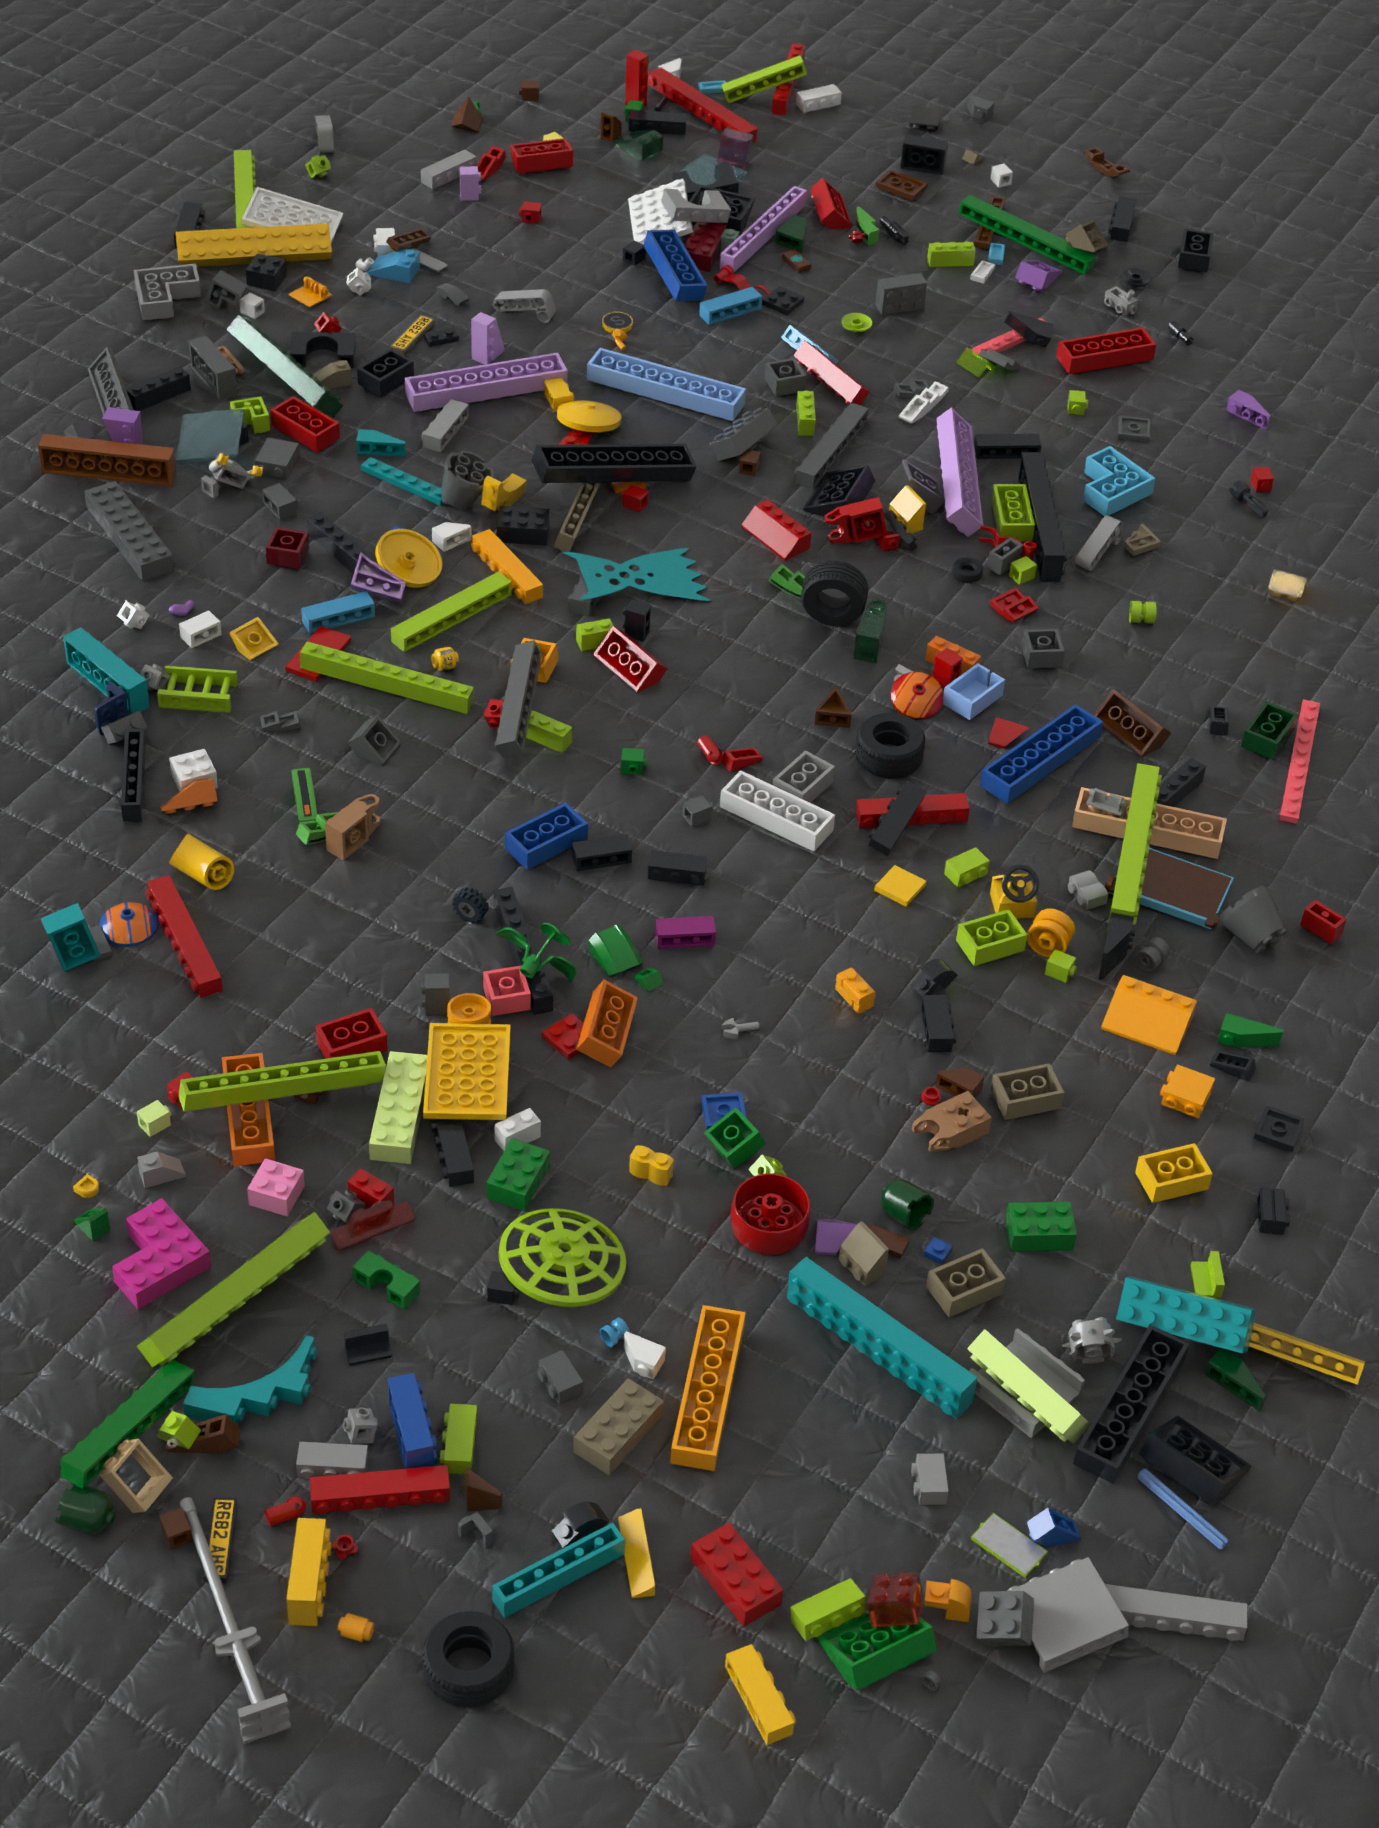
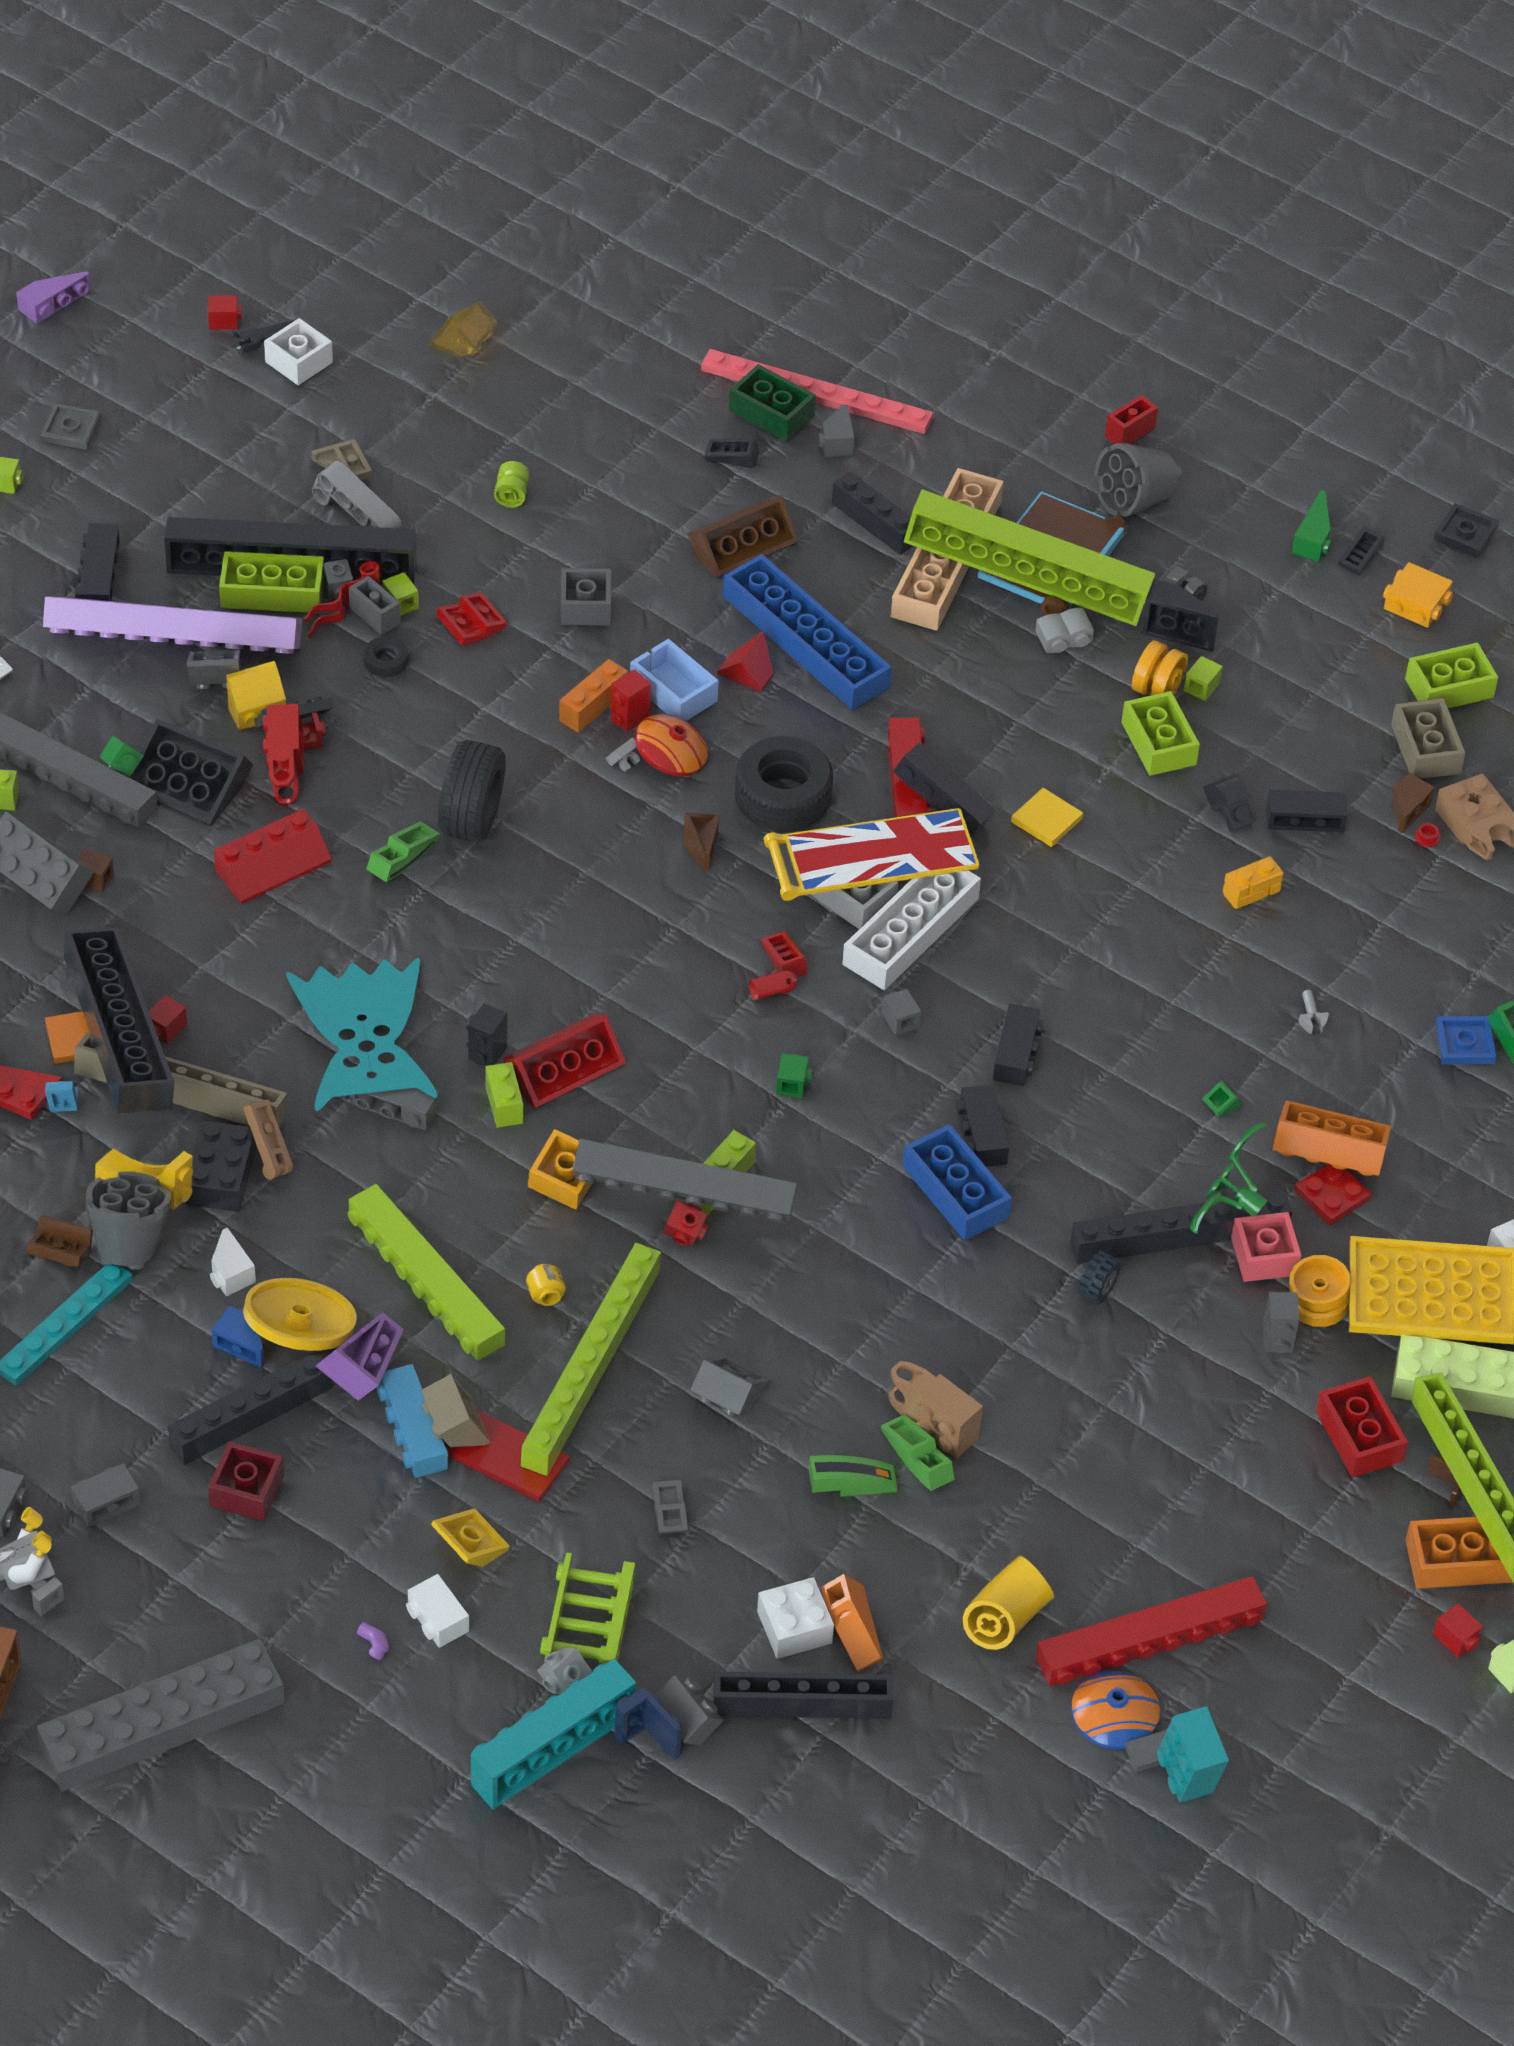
camera: 85 degrees left, 5 degrees up
white brick [117,601,150,630] -> none
light orange brick [471,529,543,605] -> none
green slope [589,924,642,976] -> none
magenta brick [655,916,716,949] -> none
clear green piece [853,599,887,663] -> none
lime brick [944,847,990,887] -> none
piece [990,864,1039,919] -> none
medium azure brick [1083,446,1156,516] -> none
light grey hinge [1086,788,1127,816] -> none
light orange slope [1101,975,1197,1055] -> none
none -> green brick [100,736,144,777]
none -> medium nougat plate [243,1099,293,1180]
none -> white brick [264,318,333,385]
none -> dark grey bracket [323,559,353,600]
none -> dark tan slope [421,1374,491,1447]
none -> flag [764,808,979,901]
none -> dark grey slope [818,405,854,457]
none -> lime brick [1405,643,1498,708]

